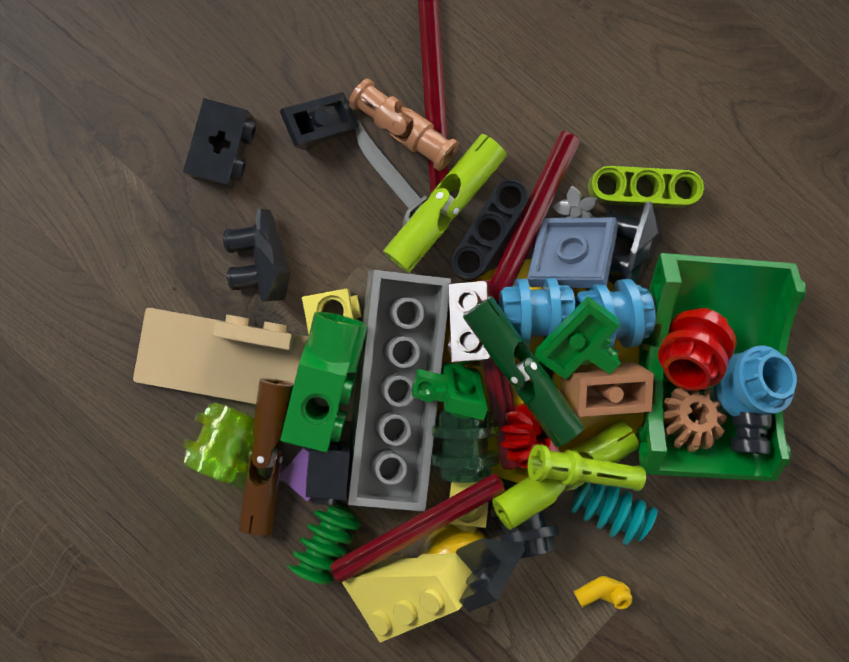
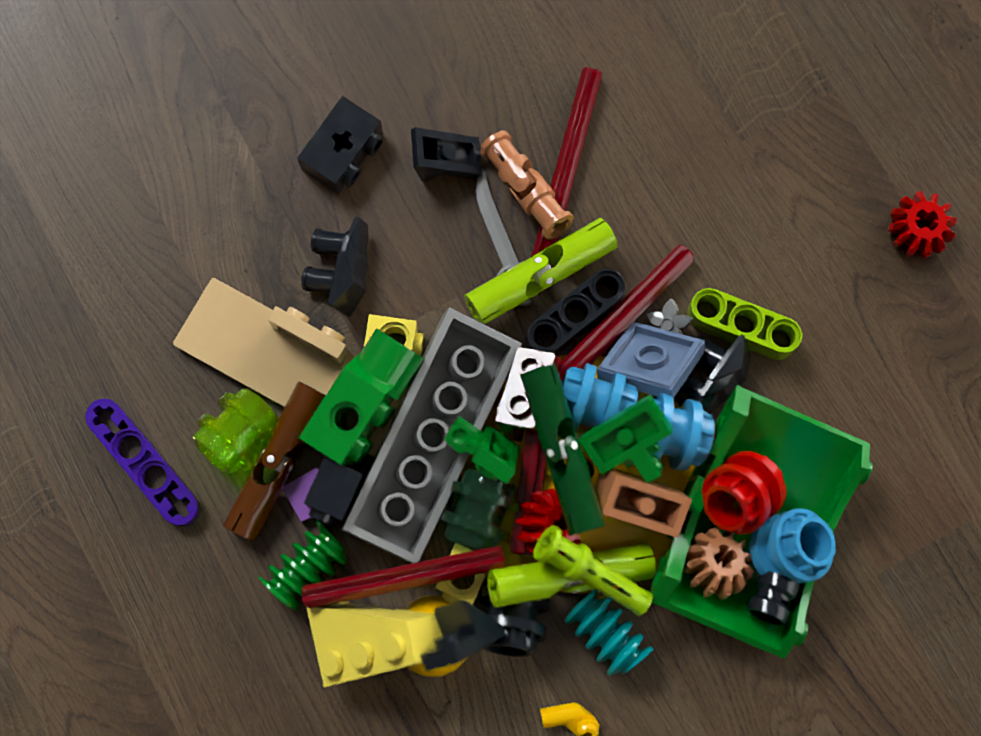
camera: 15 degrees right, 10 degrees down
none -> dark purple beam [85,398,200,527]
none -> red gear [888,191,957,259]

